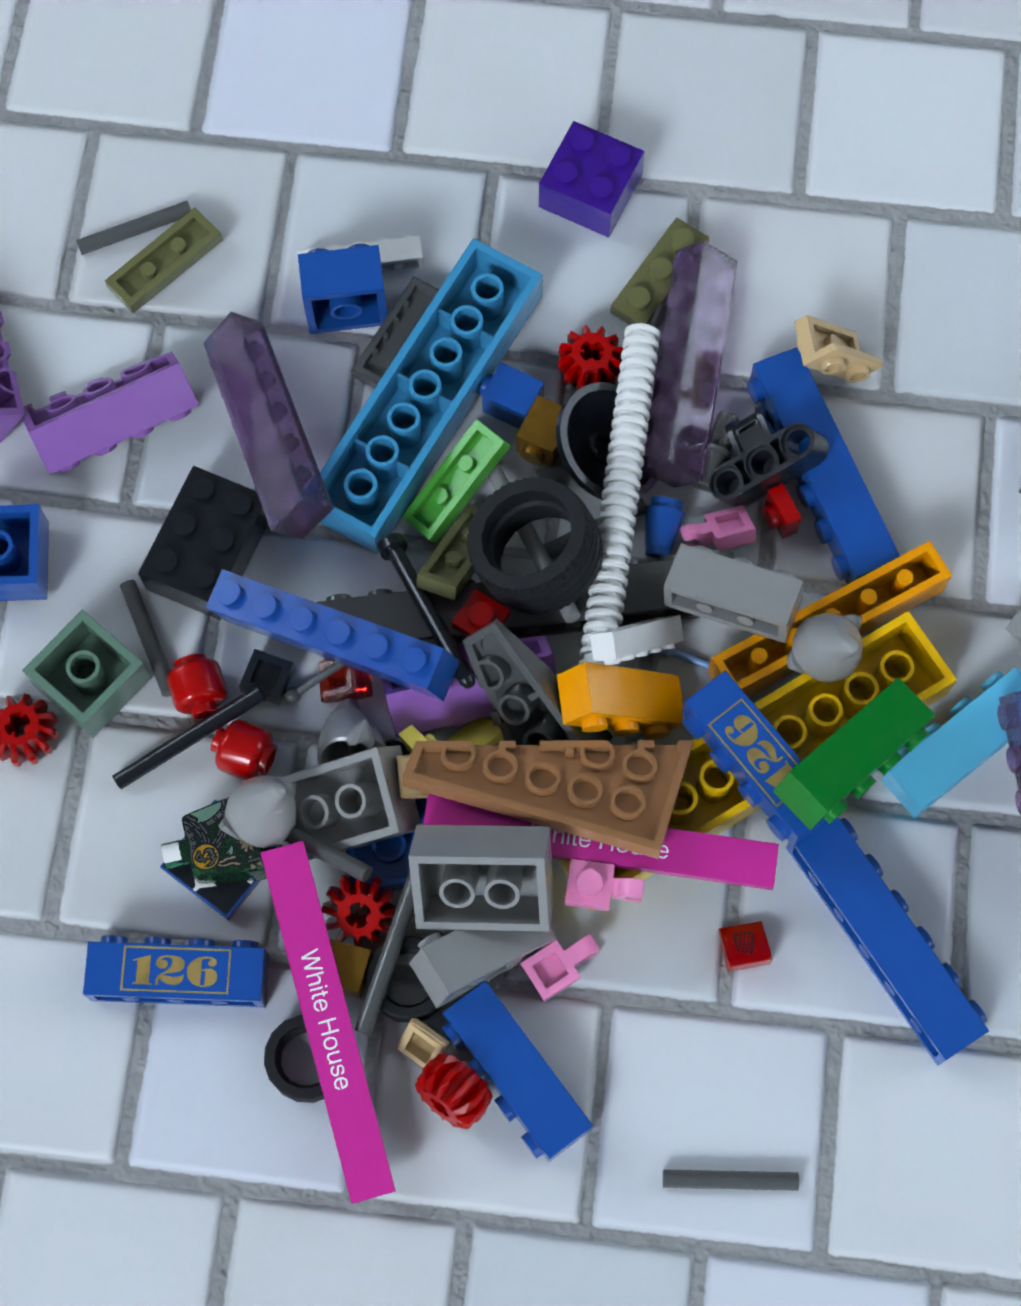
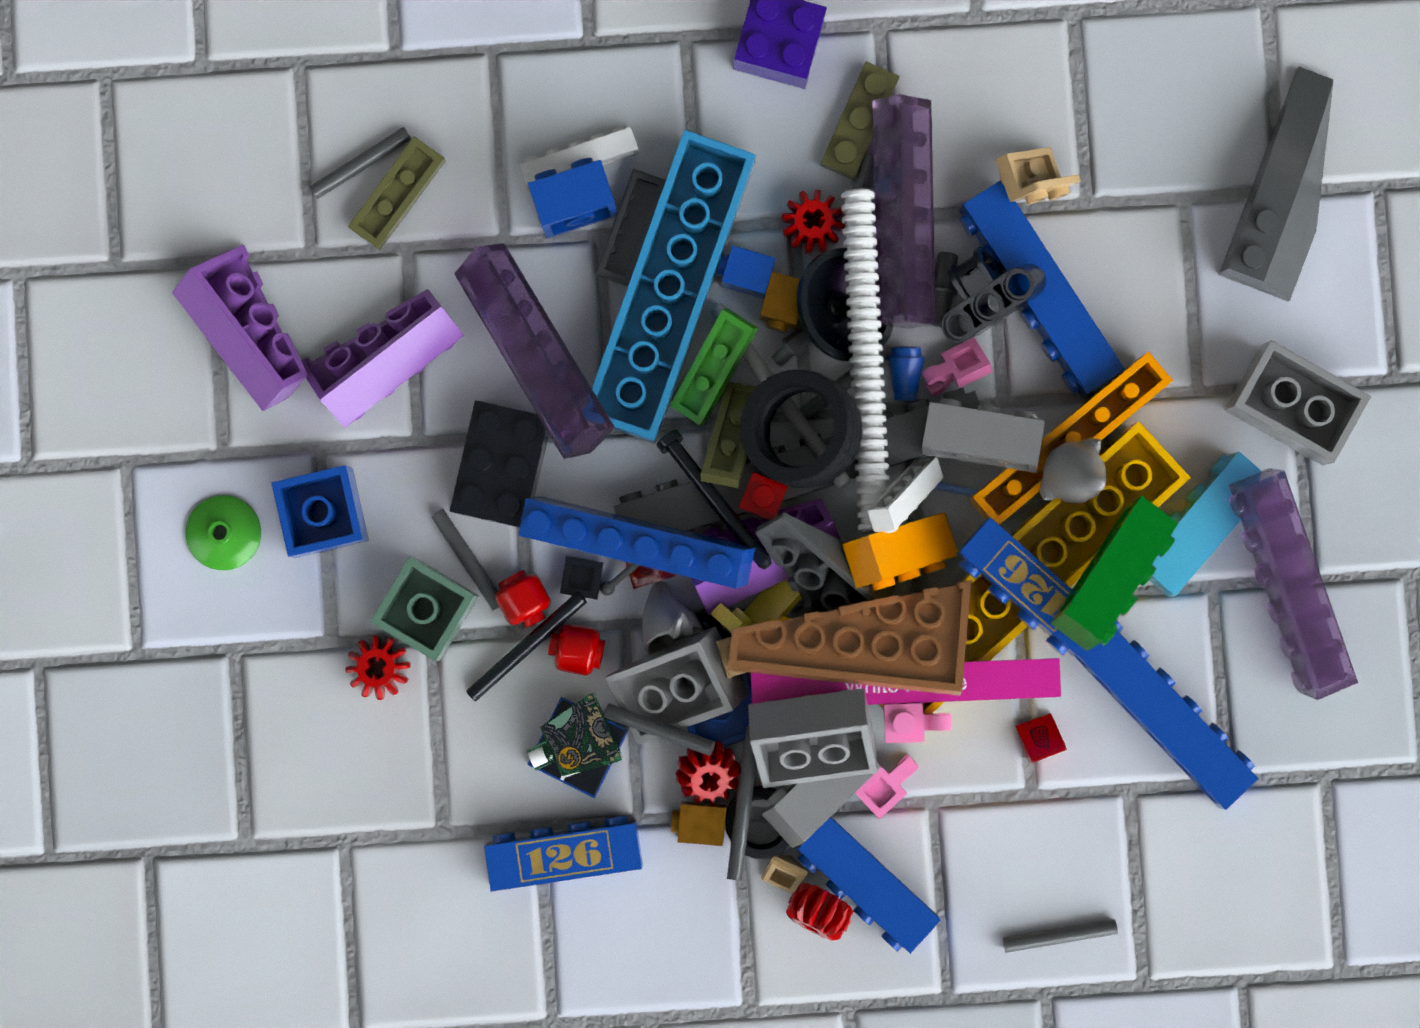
camera: 10 degrees left, 15 degrees up
light grey hat [218,775,297,848] -> none
dark pink tile [260,841,396,1204] -> none
black tyre [264,1015,324,1103] -> none
red plate [762,483,802,539] -> none

